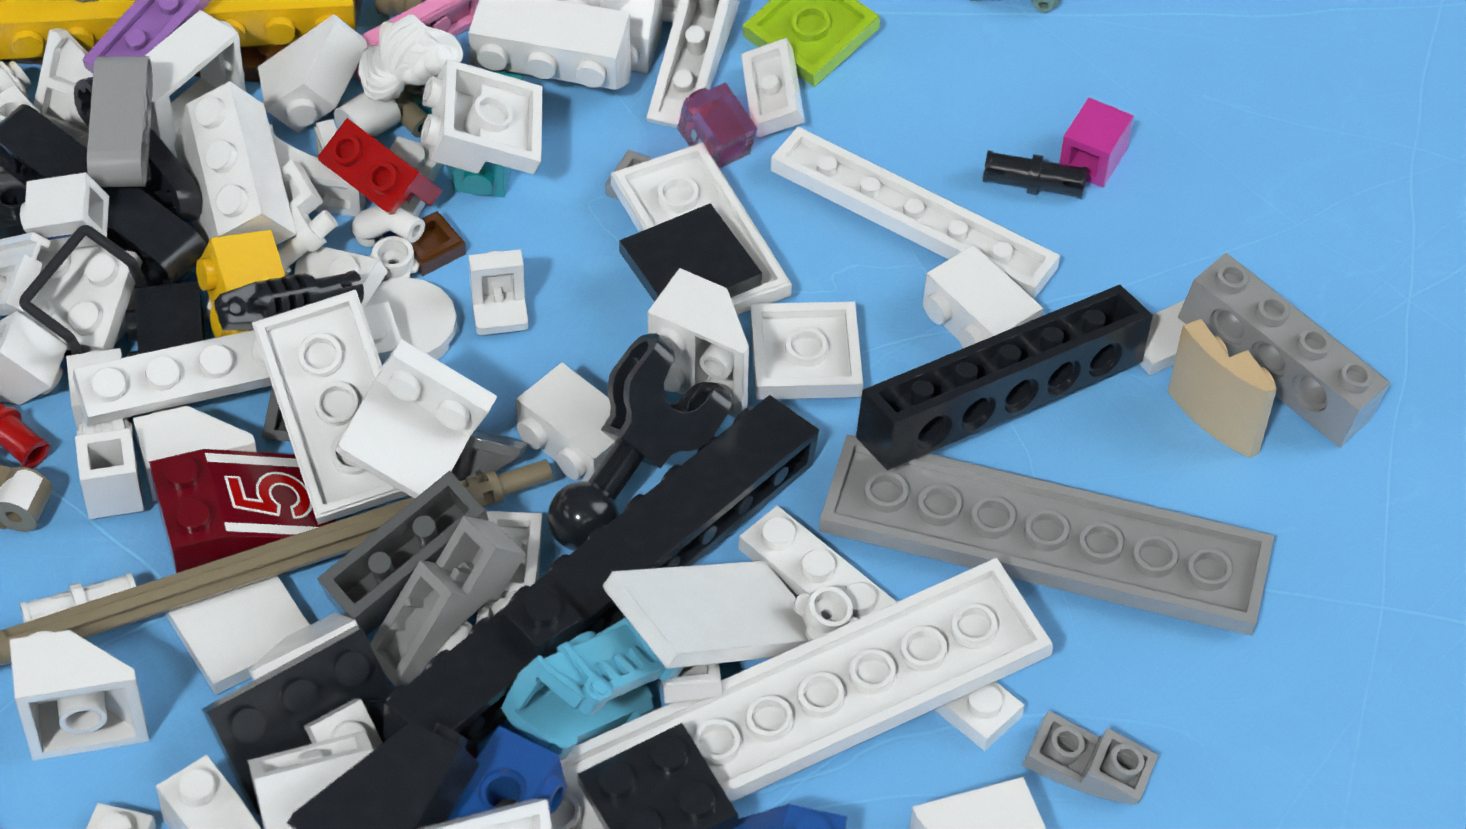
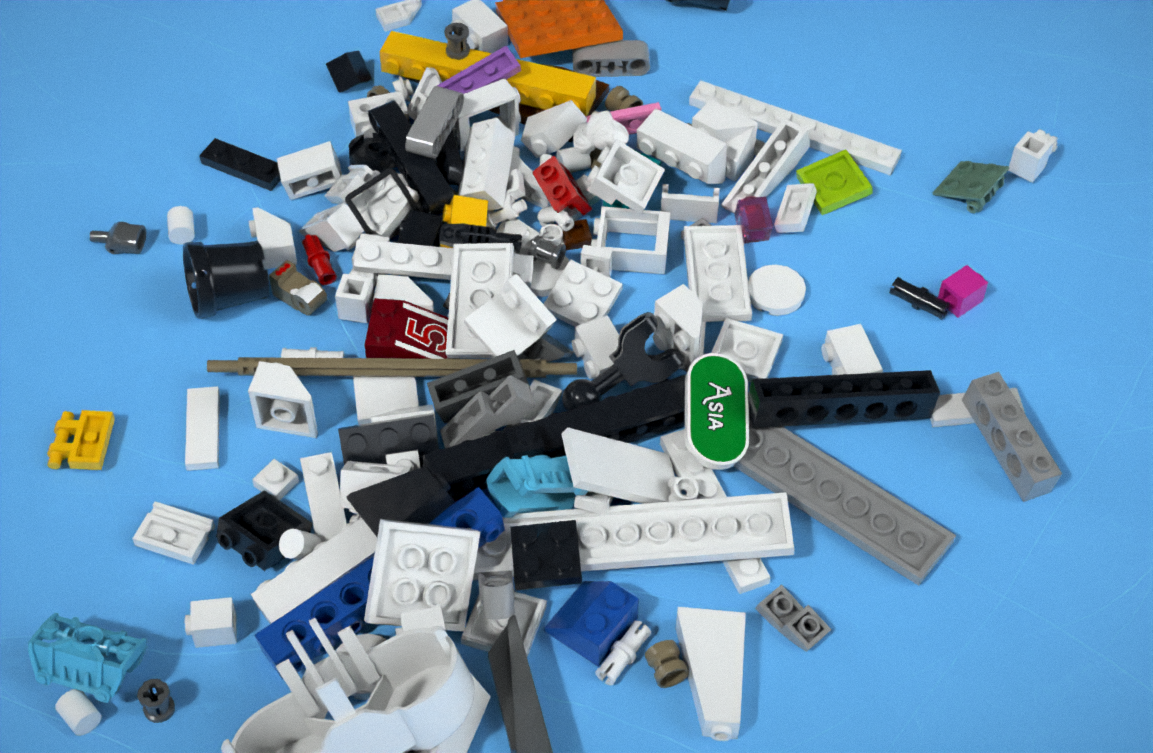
camera: 25 degrees right, 0 degrees up
white brick [20,172,109,252] -> none
black tile [619,203,762,302] -> none
white plate [770,127,1060,299] -> none
tan slope [1168,319,1277,458] -> none
none -> dark grey bush [528,235,566,269]
none -> white plate [543,259,623,326]
none -> white window [591,207,670,274]
none -> white hinge [661,184,720,223]
none -> green tile [685,353,749,470]
none -> white tile [748,264,806,316]

